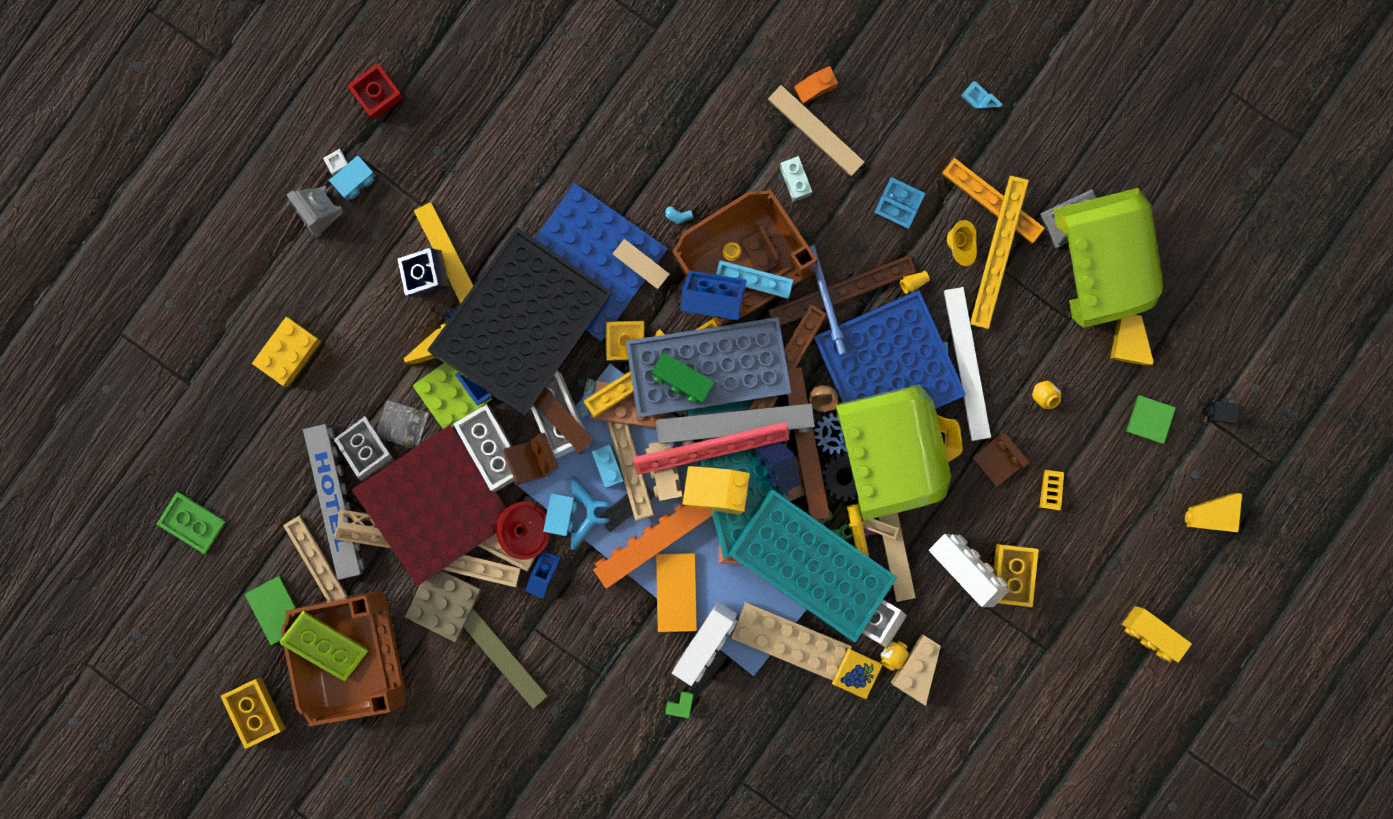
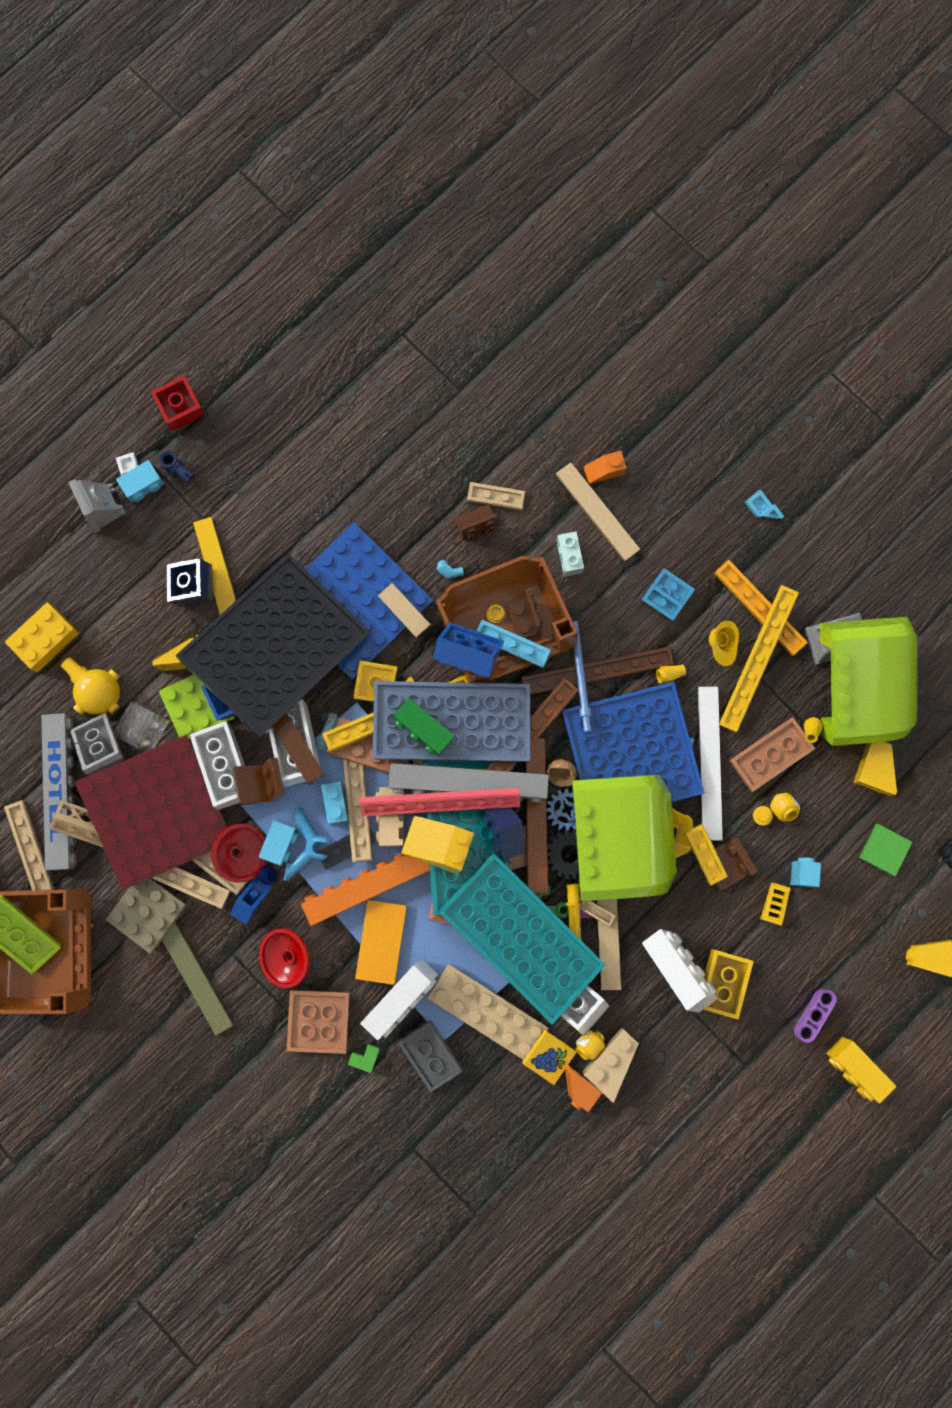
camera: 10 degrees right, 5 degrees down
none -> yellow piece [61,657,120,715]
none -> dark blue pin [159,451,195,484]
none -> clear blue plate [259,866,277,885]
none -> red dish [259,928,310,988]
none -> nougat plate [286,990,350,1054]
none -> dark grey tile [398,1020,464,1093]
none -> reddish brown bracket [454,504,498,540]
none -> tan tile [467,482,525,511]
none -> orange slope [565,1064,602,1112]
none -> yellow tile [684,824,728,886]
none -> nougat plate [729,717,815,792]
none -> yellow plate [753,806,773,826]
none -> medium azure brick [790,858,821,887]
none -> medium lavender beam [794,989,836,1043]
none -> yellow cone [804,717,823,743]

